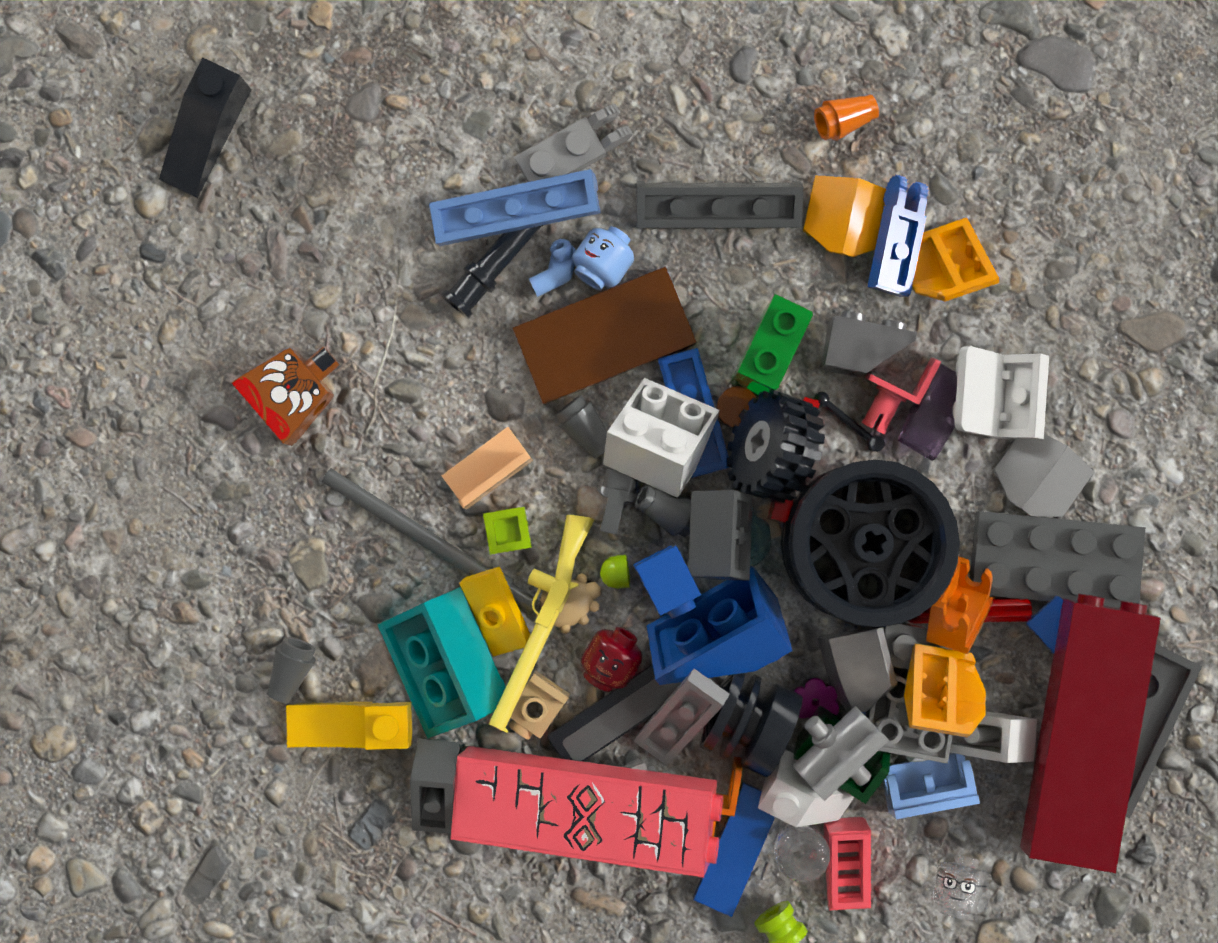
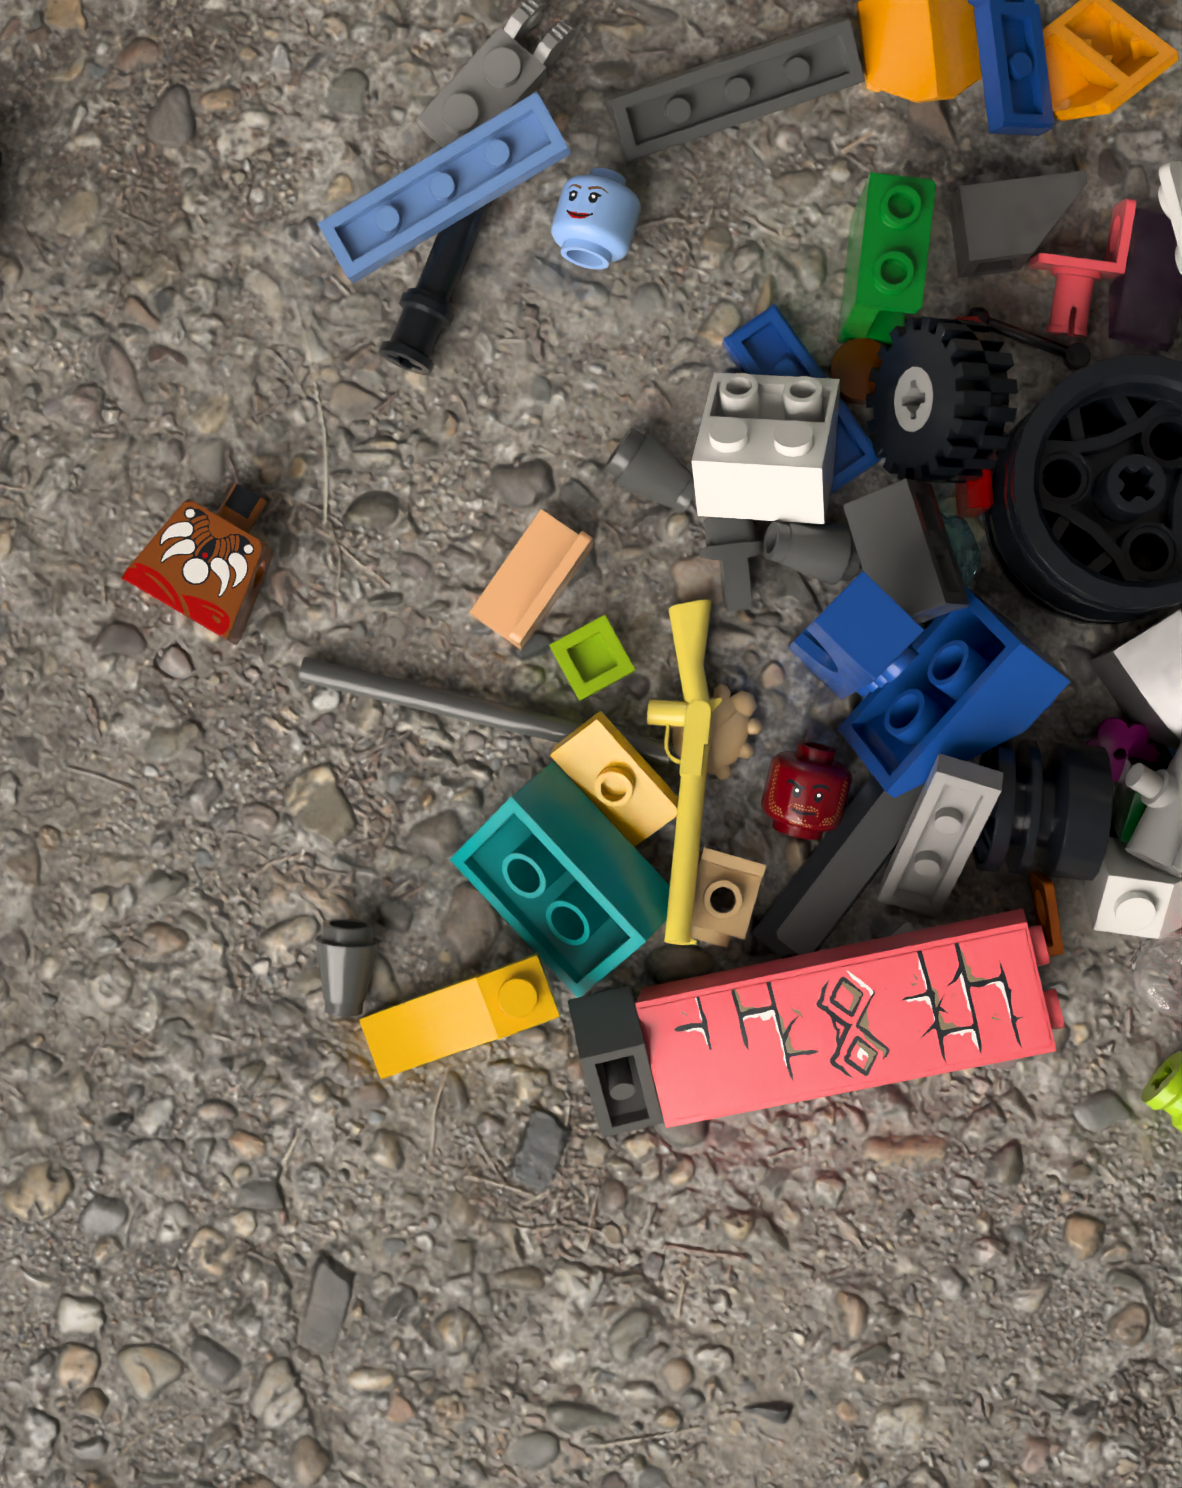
camera: 20 degrees left, 0 degrees up
reddish brown tile [513,266,697,405] -> none
light blue arm [528,239,576,297] -> none
lime hinge [600,554,630,589] -> none
blue tile [693,782,775,917] -> none

